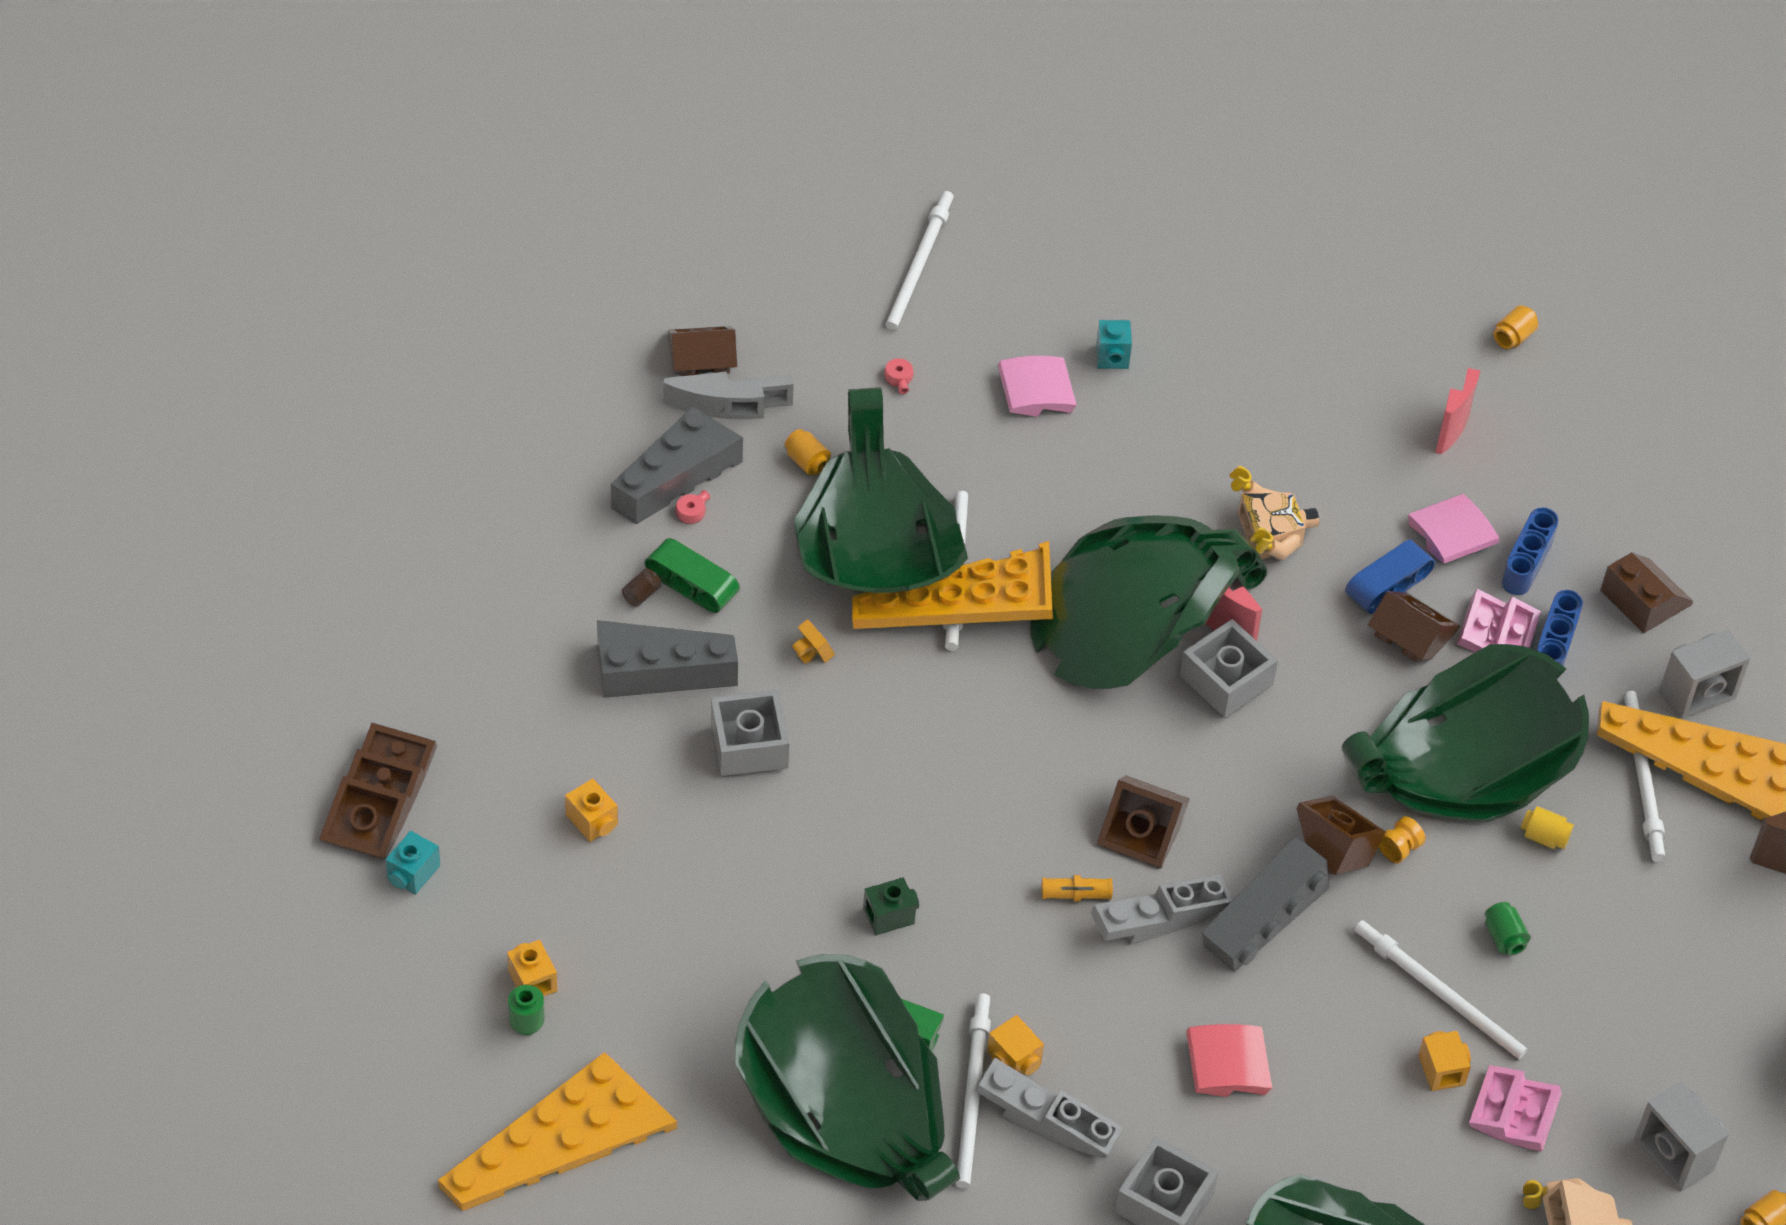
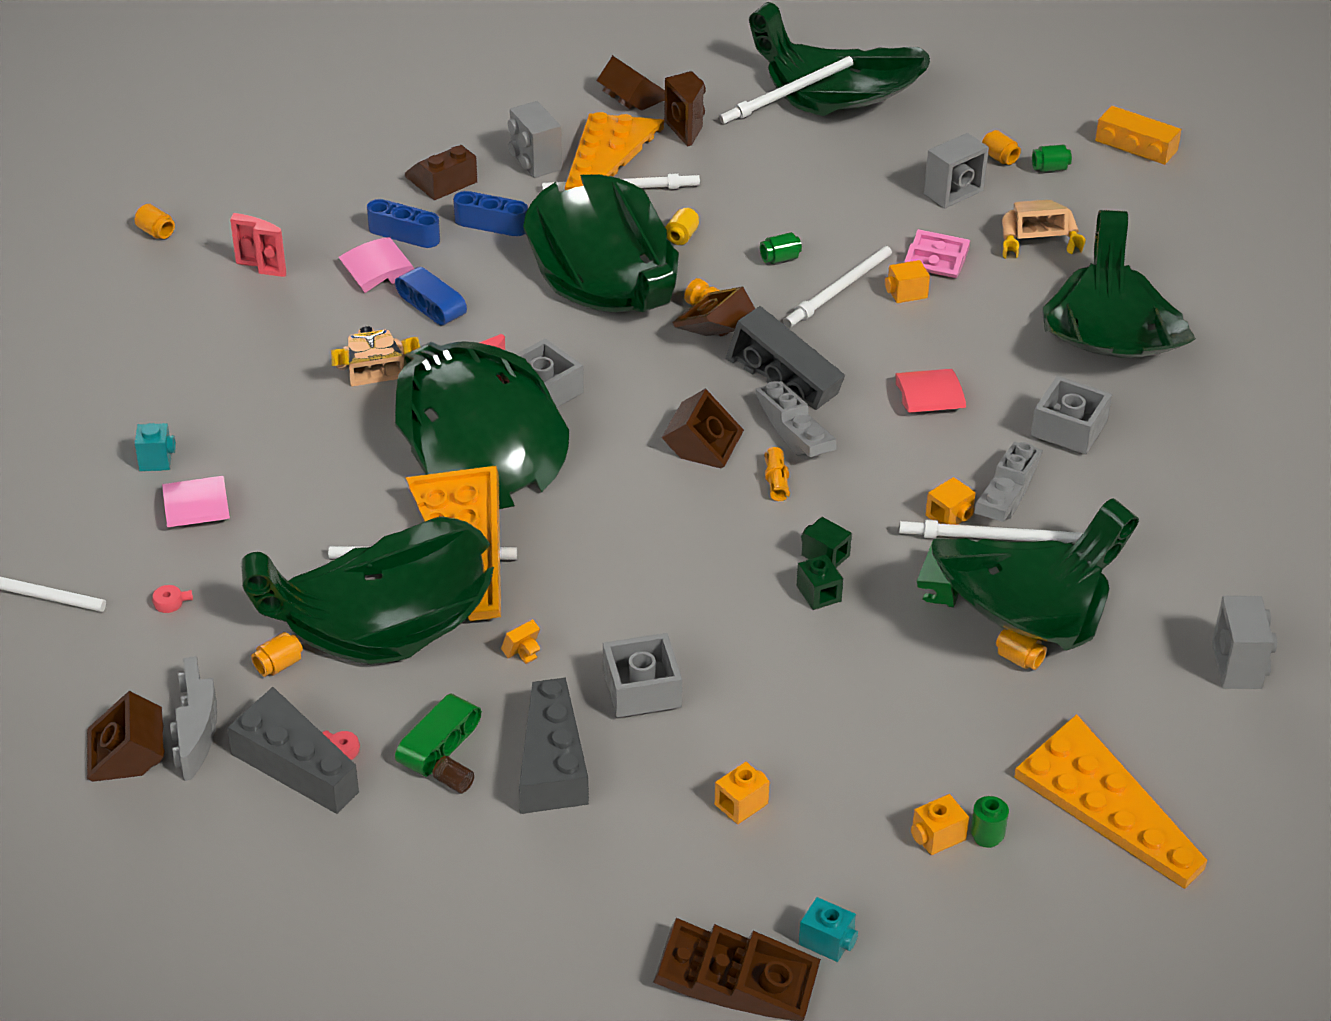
camera: 90 degrees left, 10 degrees down
reddish brown slope [1367,591,1460,662] -> none
bright pink slope [1457,589,1541,652] -> none
none -> dark green brick [801,517,852,568]

